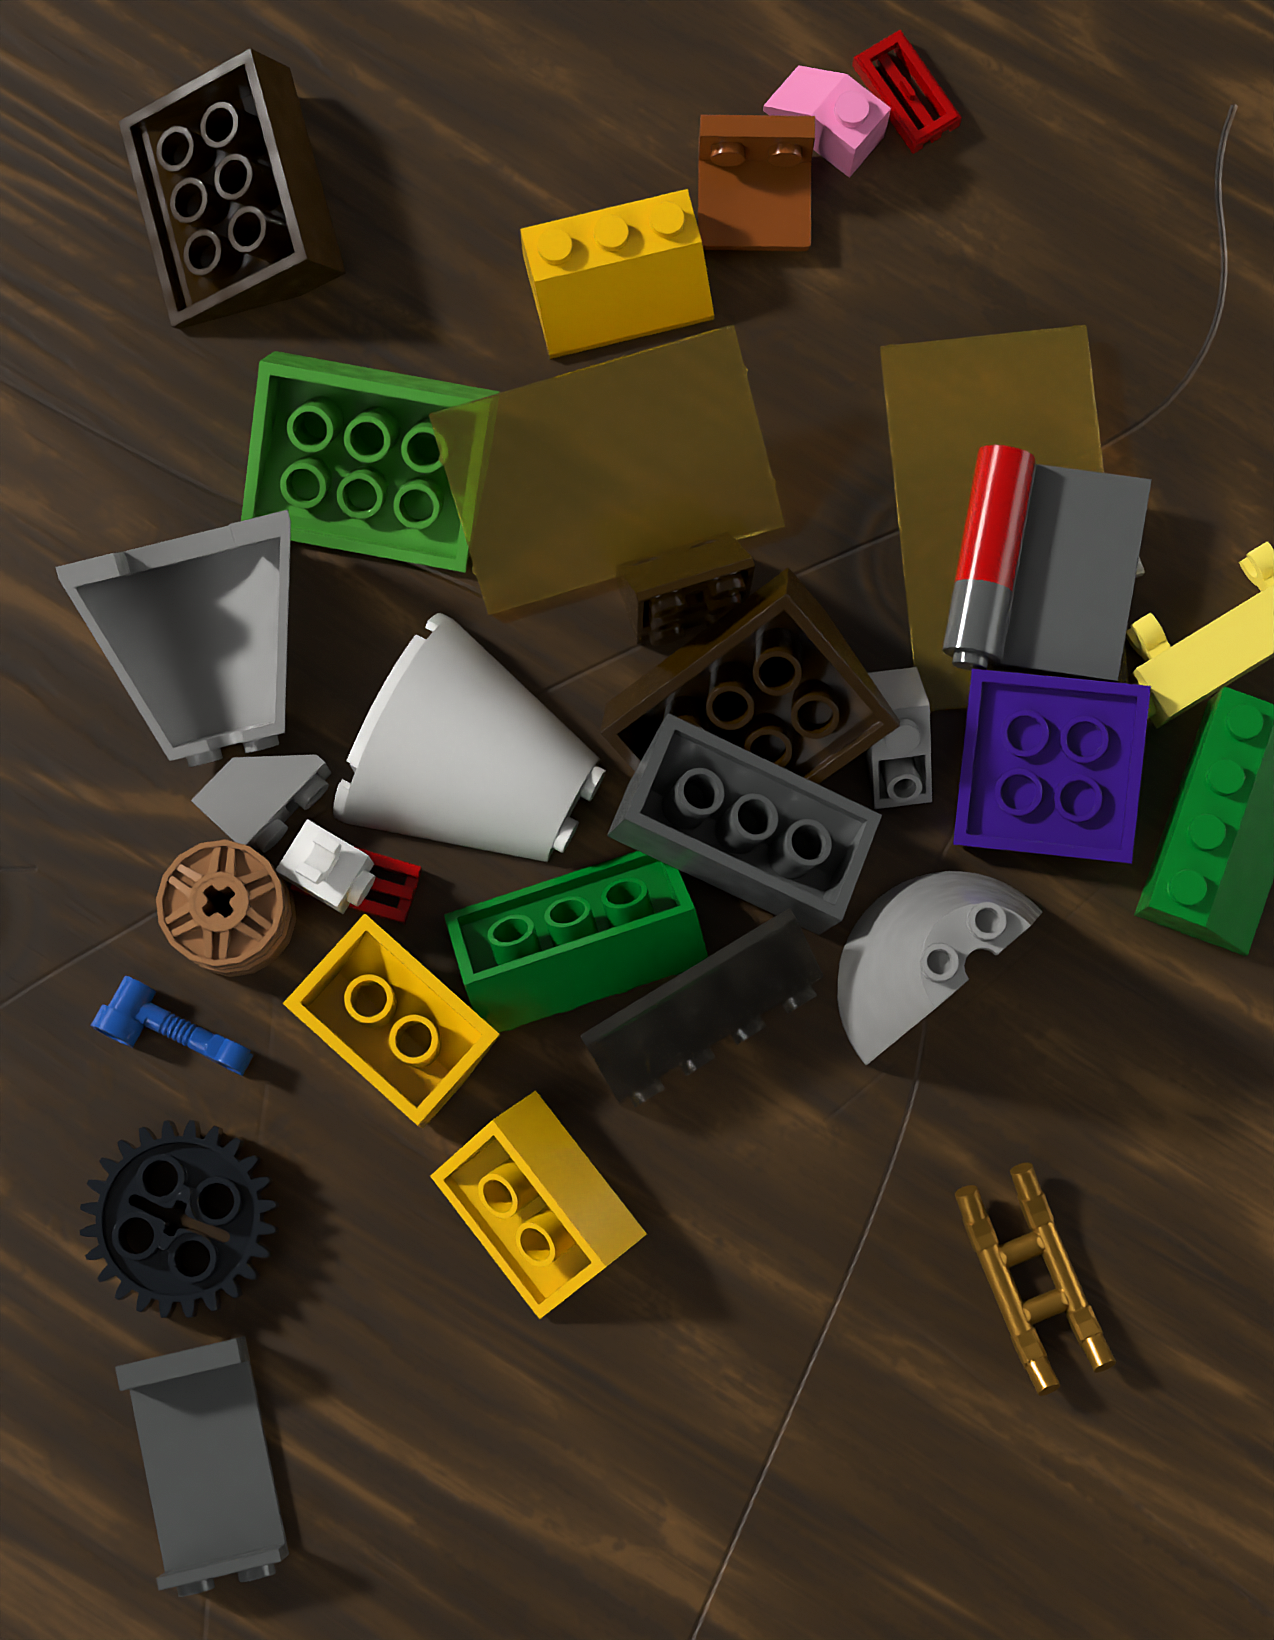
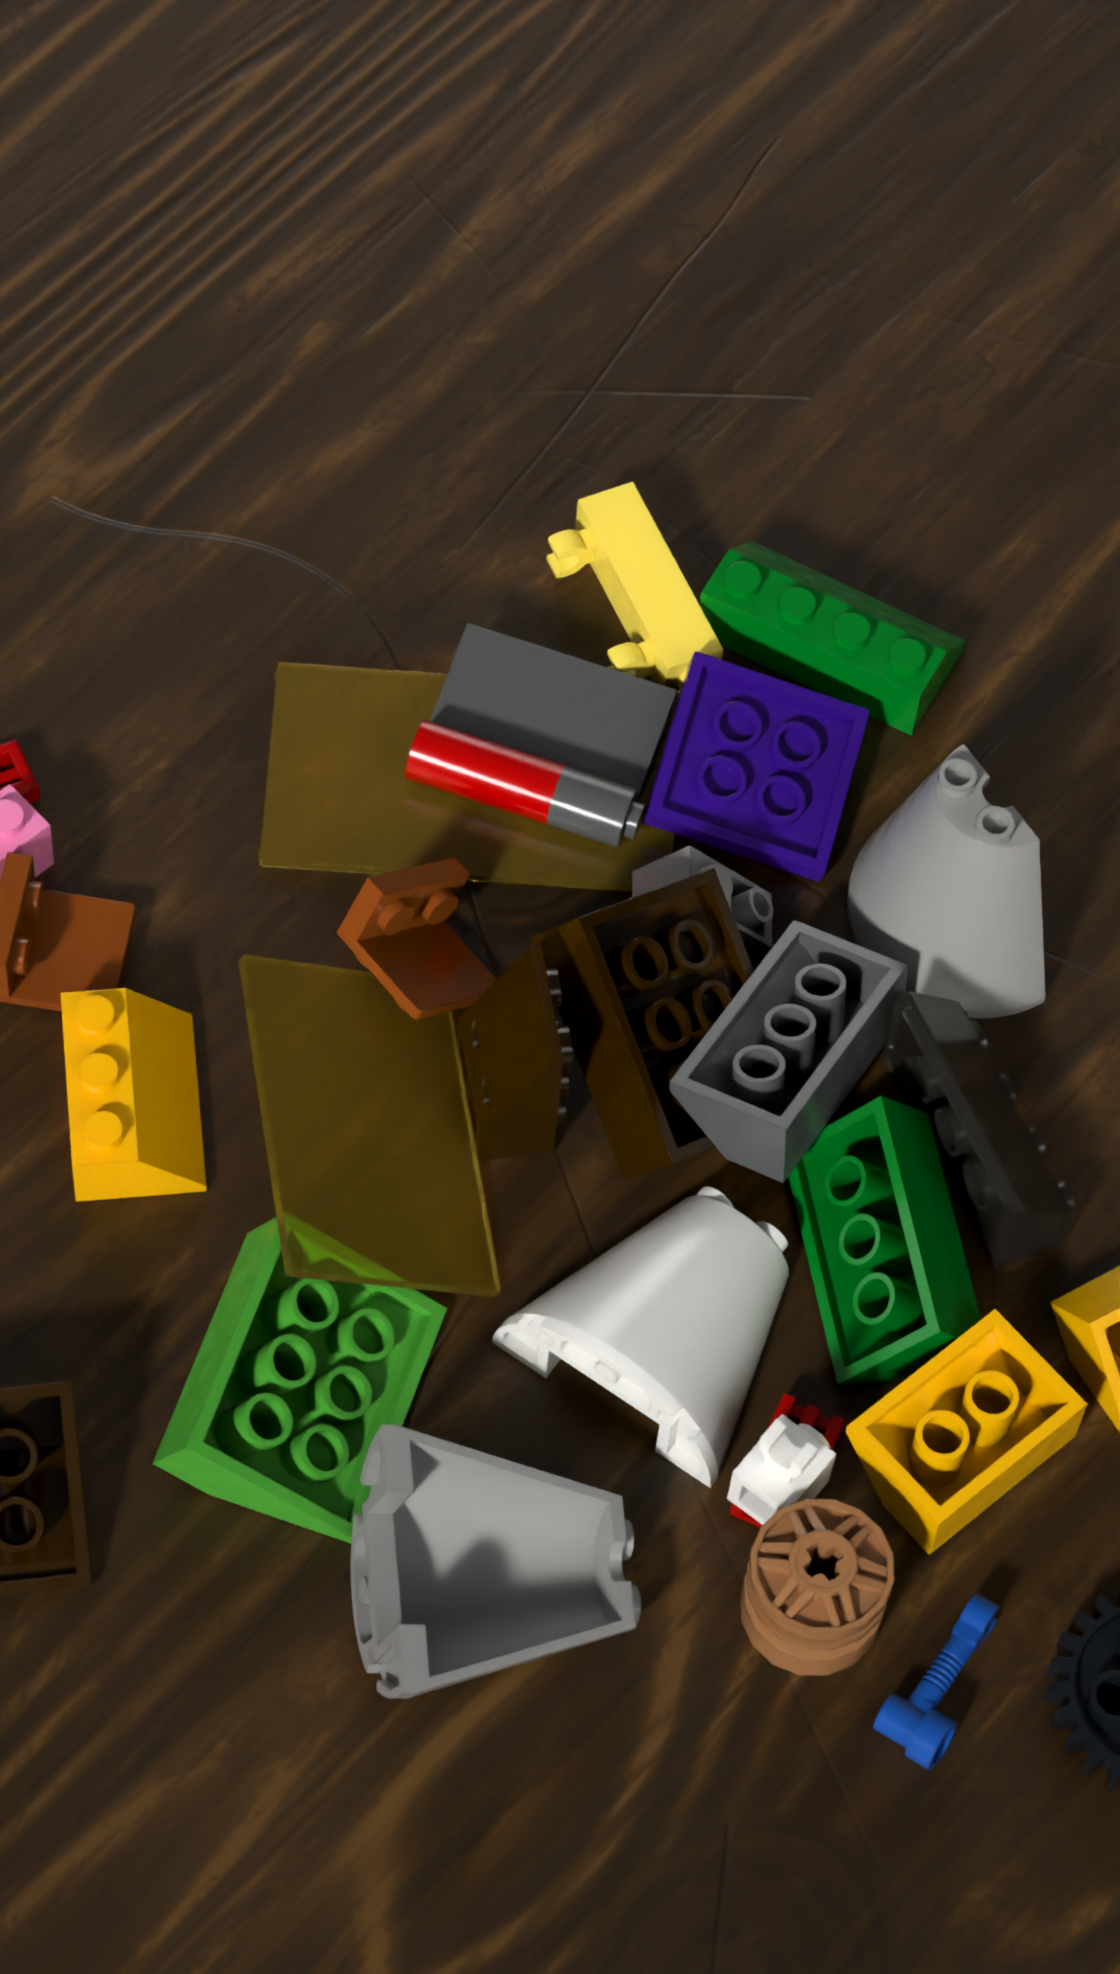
camera: 85 degrees left, 20 degrees down
light grey slope [191,755,331,853] -> none
none -> dark orange bracket [336,858,497,1020]

